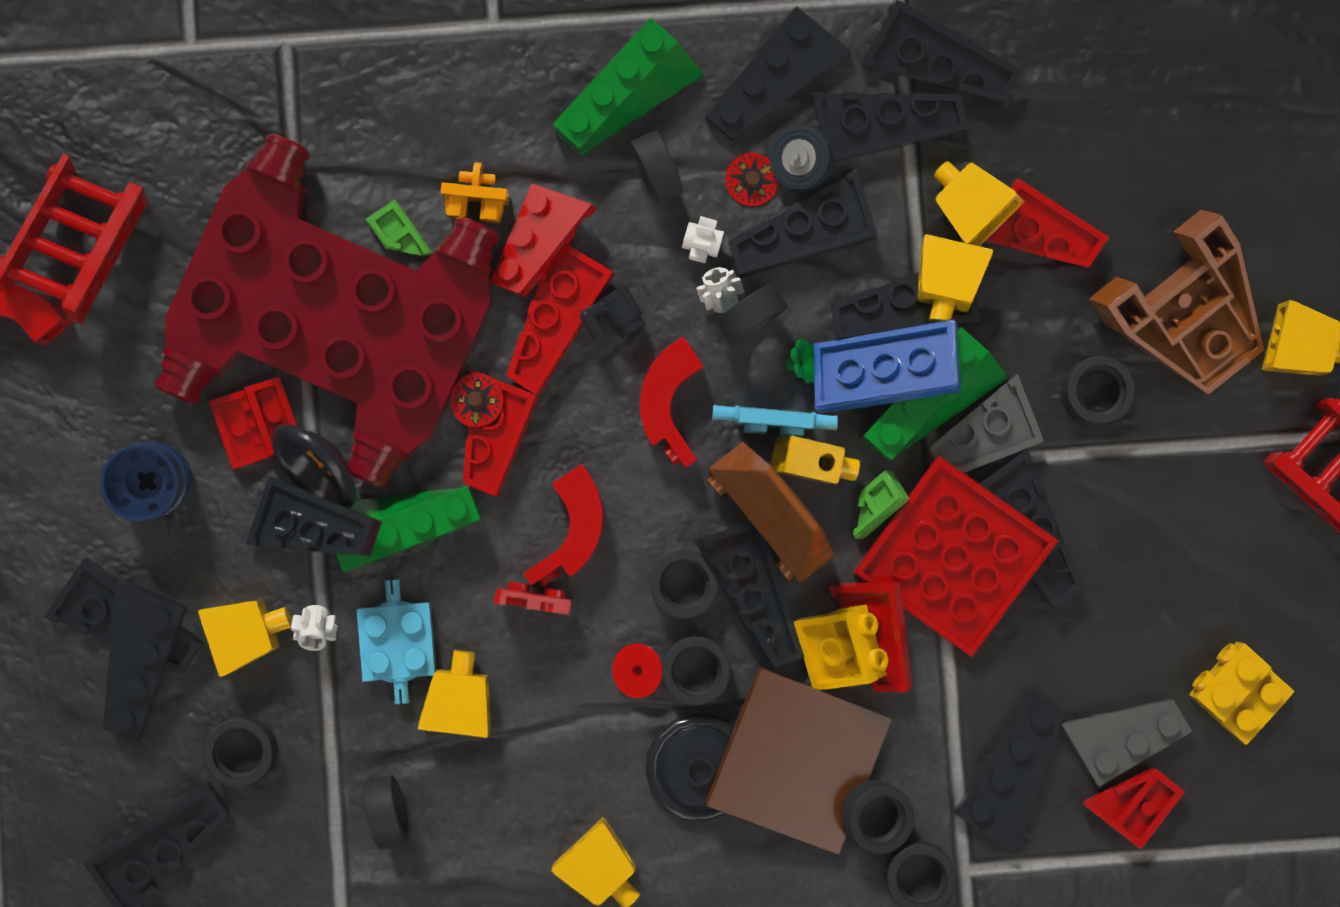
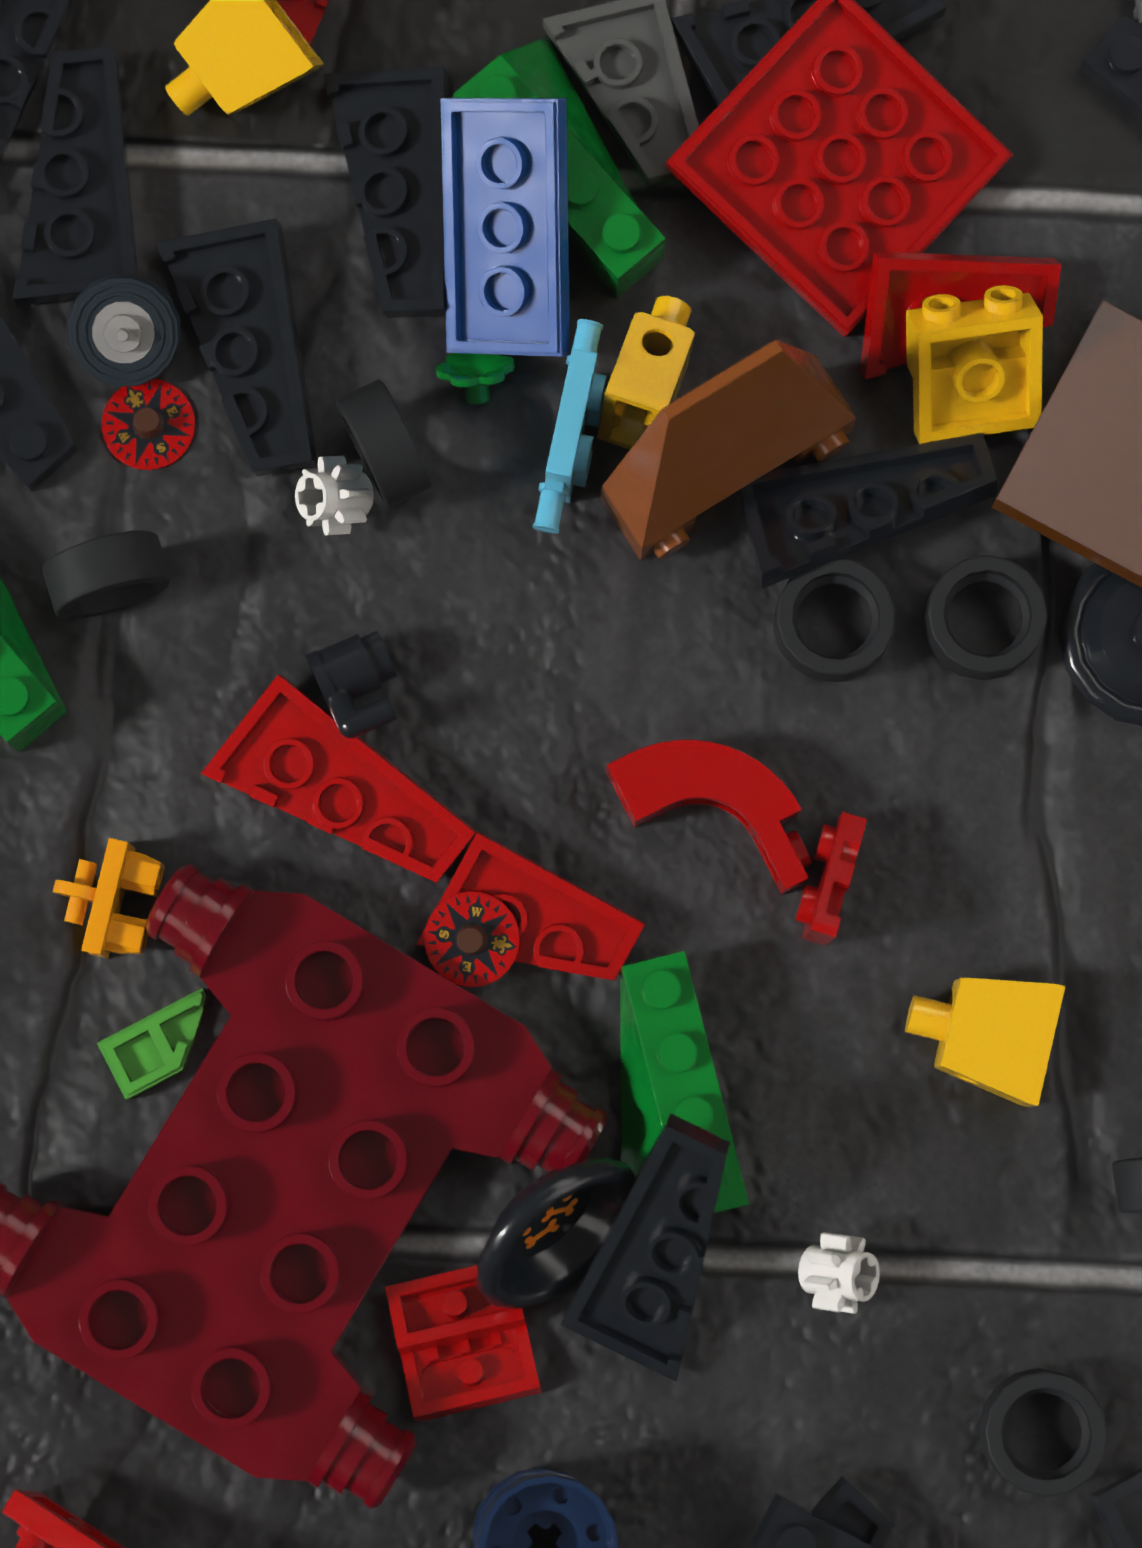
camera: 85 degrees left, 5 degrees down
yellow torso [198,599,292,677] -> none
medium azure plate [357,579,436,704] -> none
red wing [490,183,597,297] -> none
red piece [612,643,663,698] -> none
red arch [640,337,704,468] -> none
white gear [682,216,724,263] -> none
bright green tile [853,470,910,540] -> none
yellow torso [918,234,993,323] -> none

